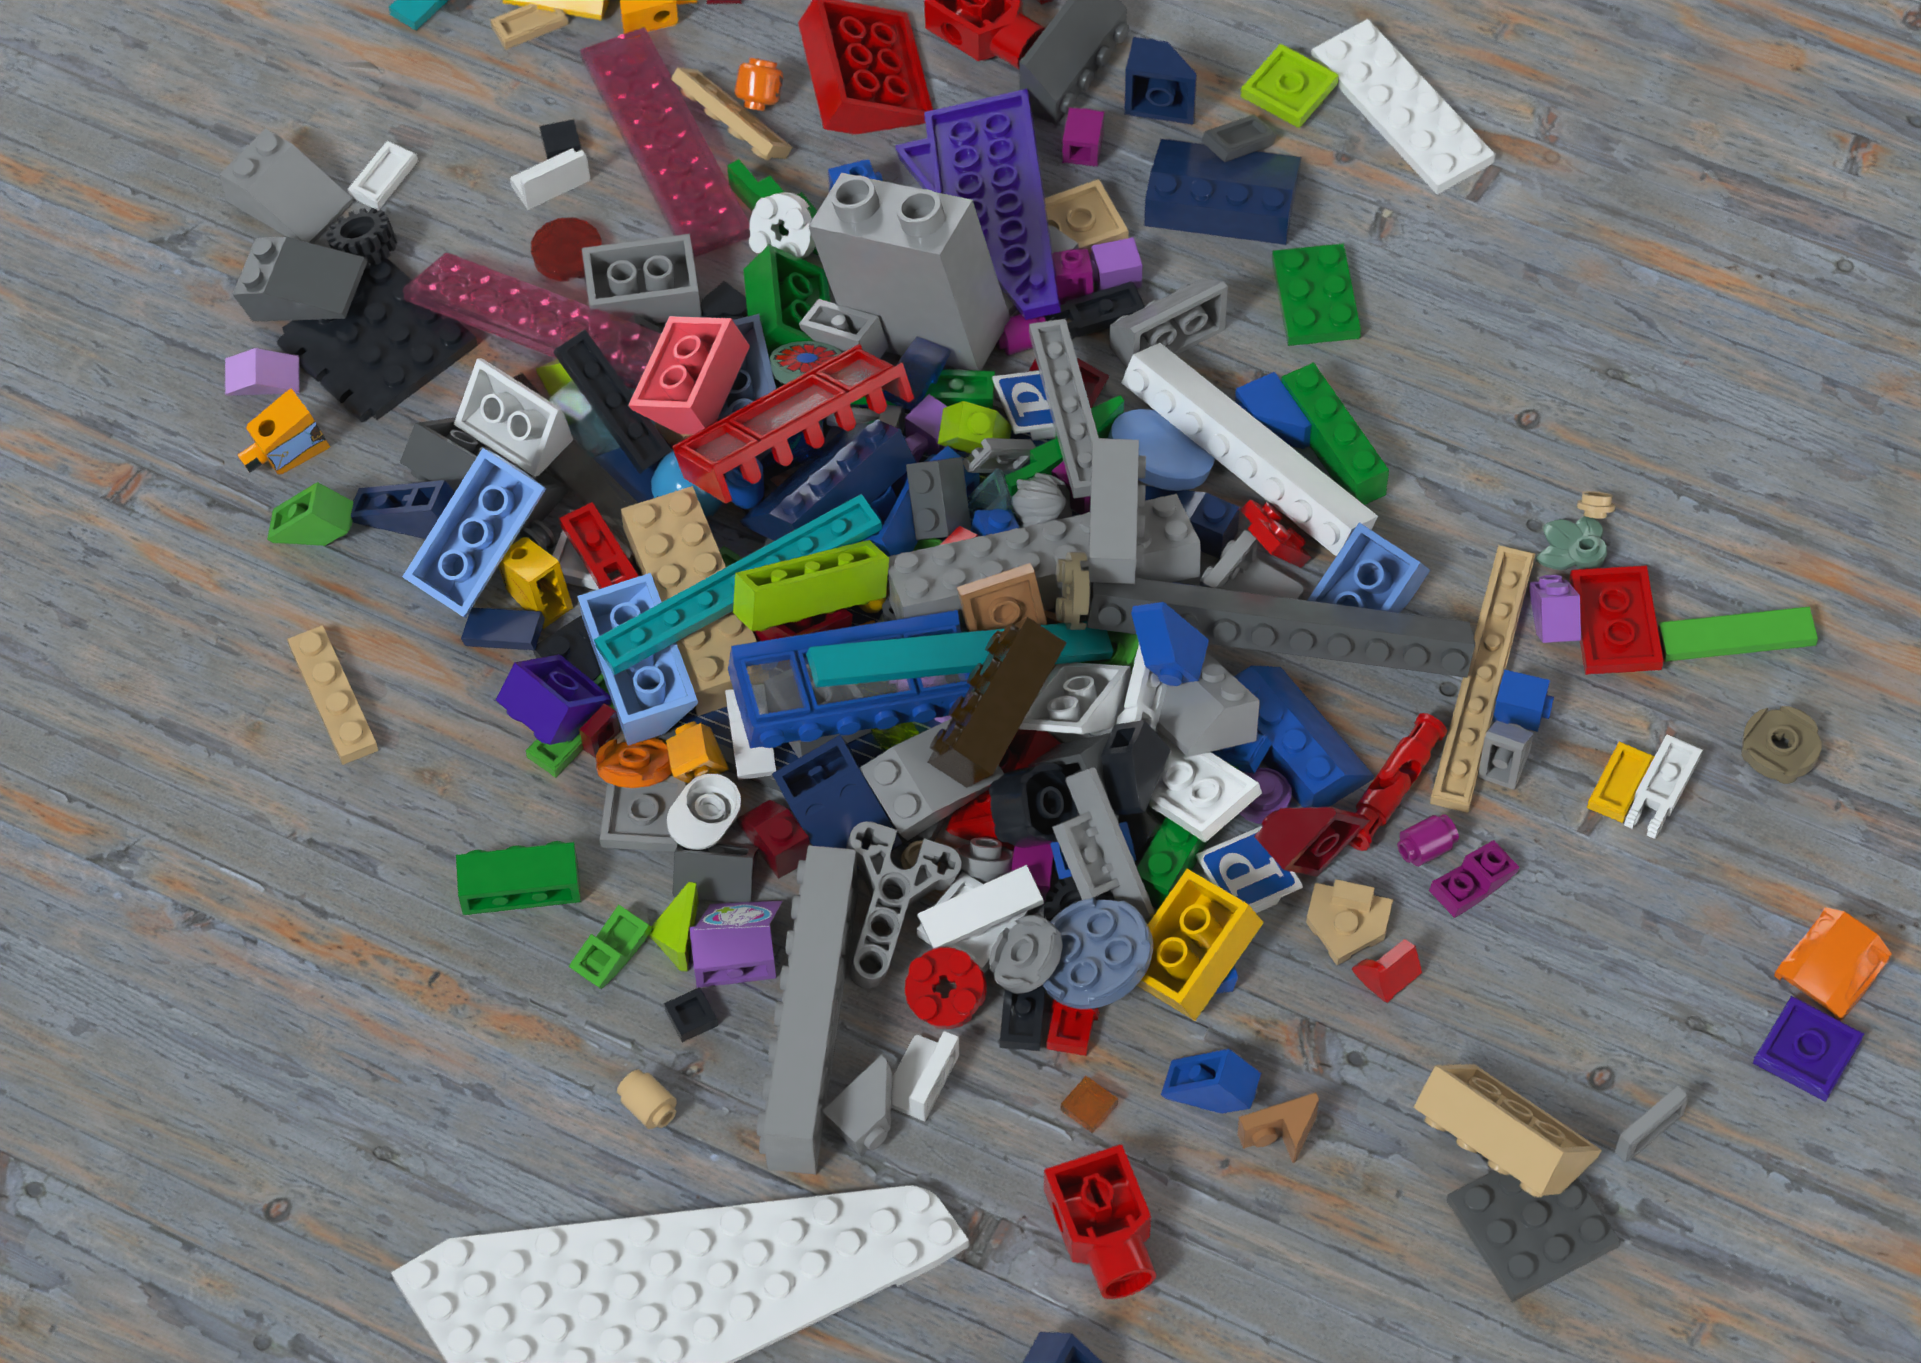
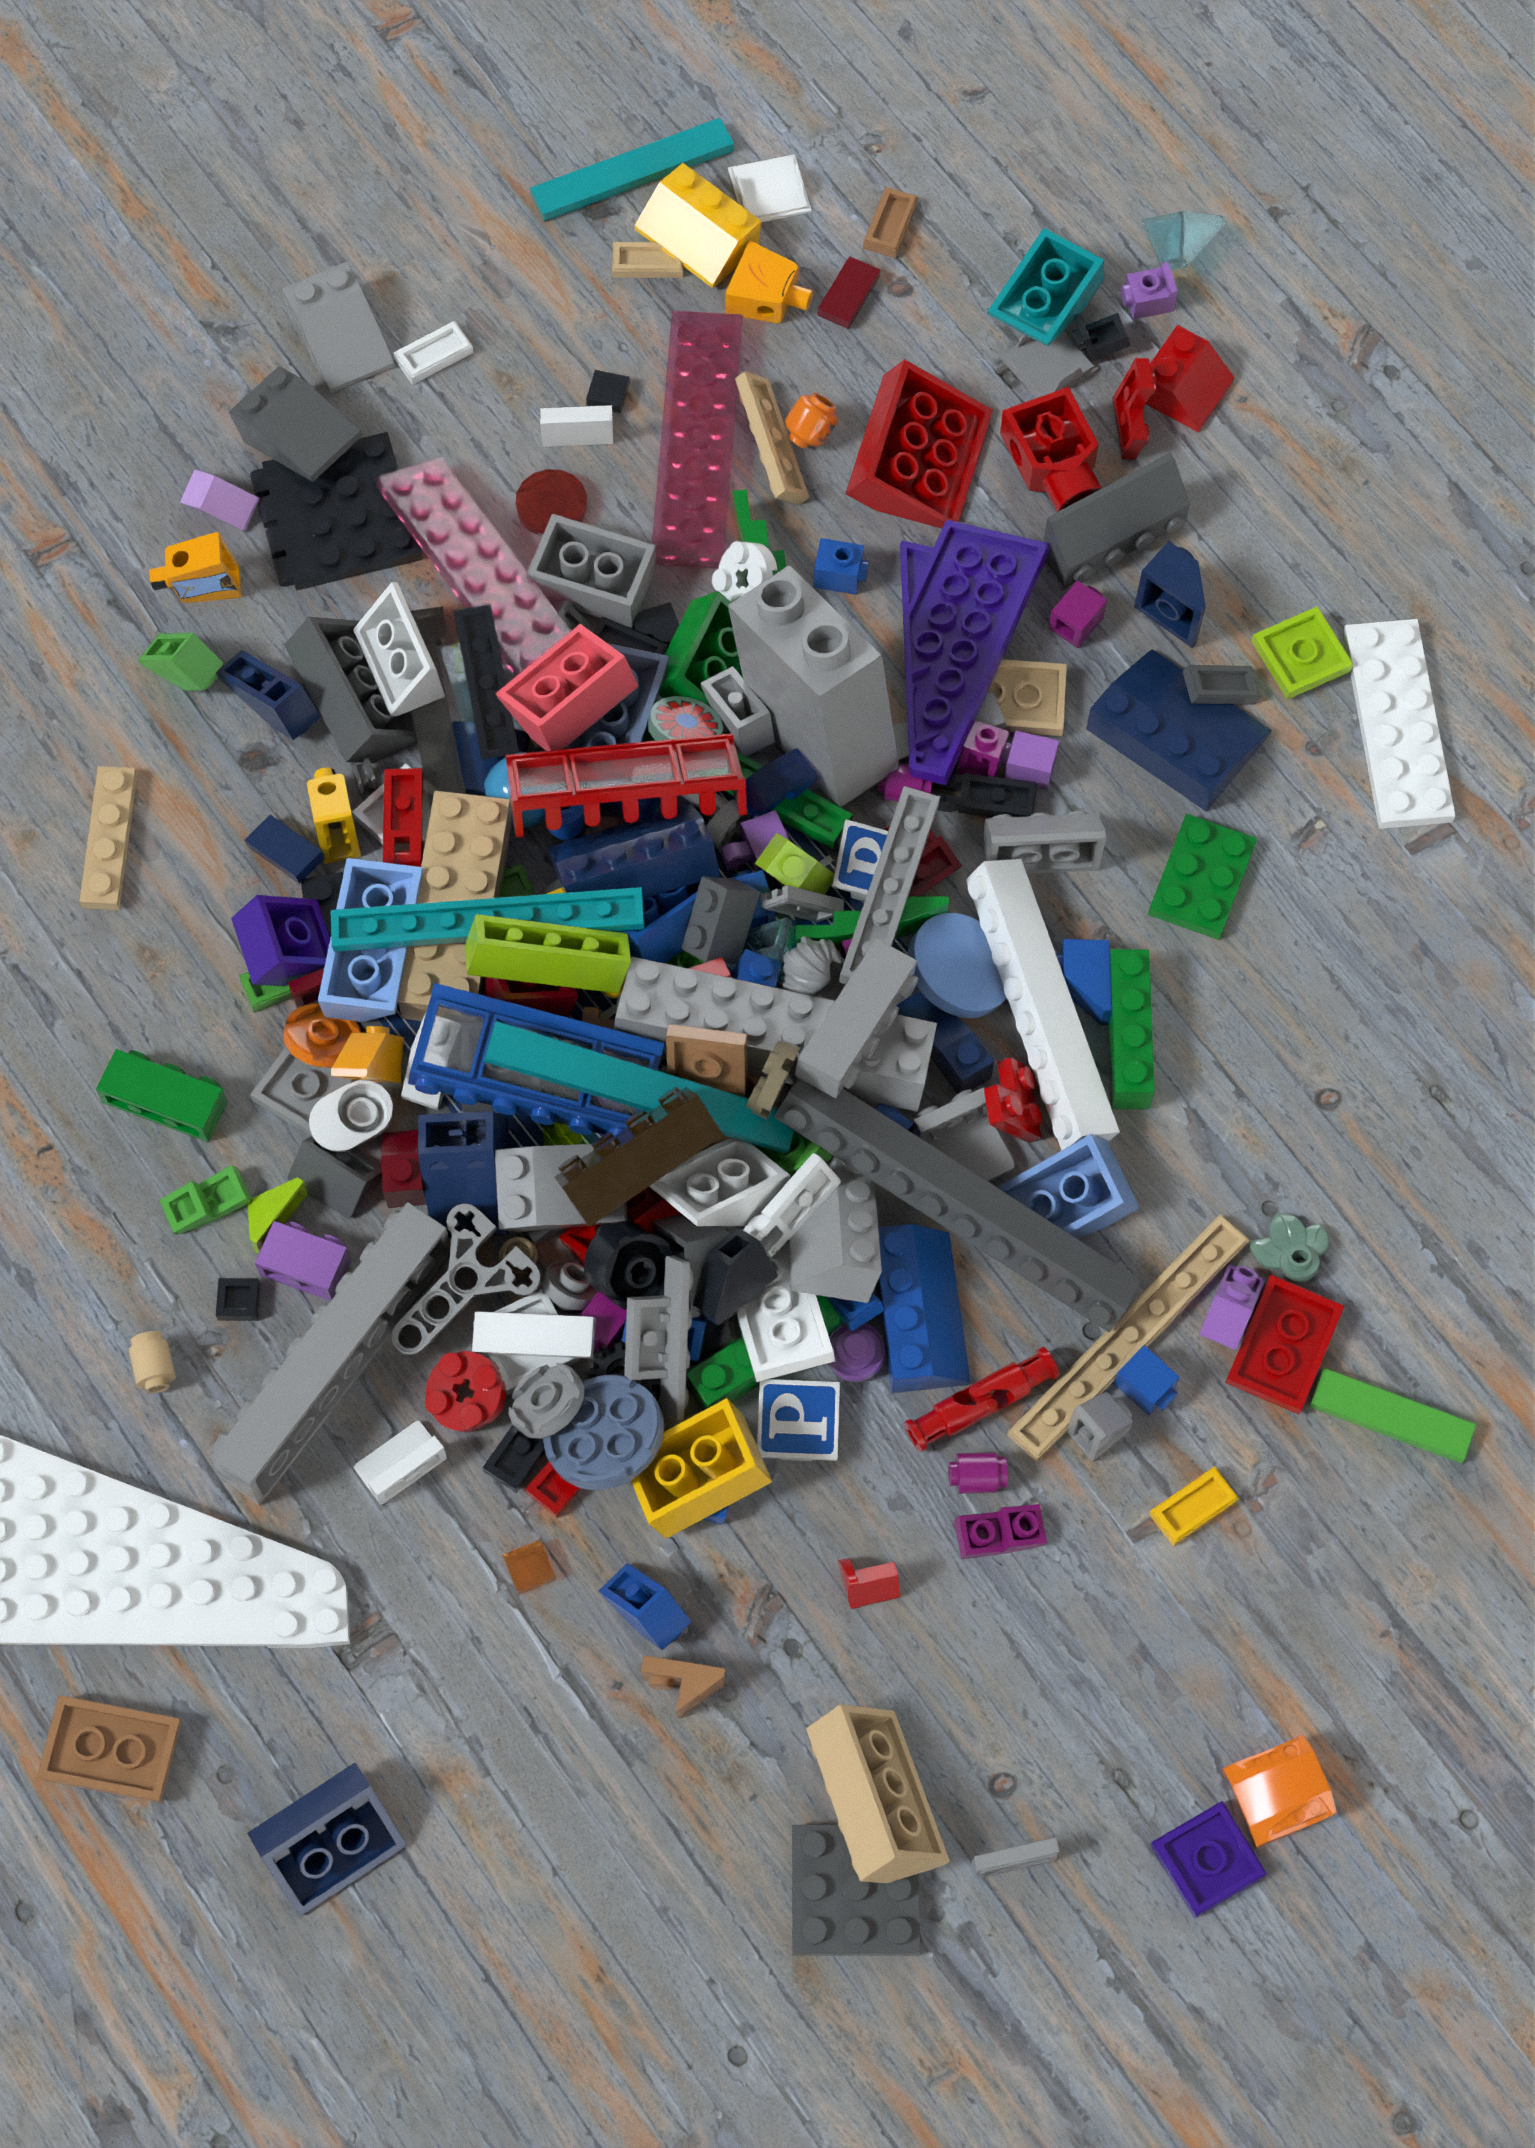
camera: 25 degrees right, 10 degrees up
black tyre [326,208,397,269] -> none
light blue slope [402,448,546,618] -> none
sticker [694,901,783,930] -> none
light grey slope [822,1055,893,1156] -> none
red brick [1044,1144,1156,1299] -> none
blue slope [1131,602,1209,686] -> none
dark red slope [1254,807,1370,877] -> none
tan plate [1306,879,1393,966] -> none
tan plate [1577,491,1615,519] -> none
white hinge [1624,734,1703,839] -> none
dark tan plate [1741,706,1822,784] -> none

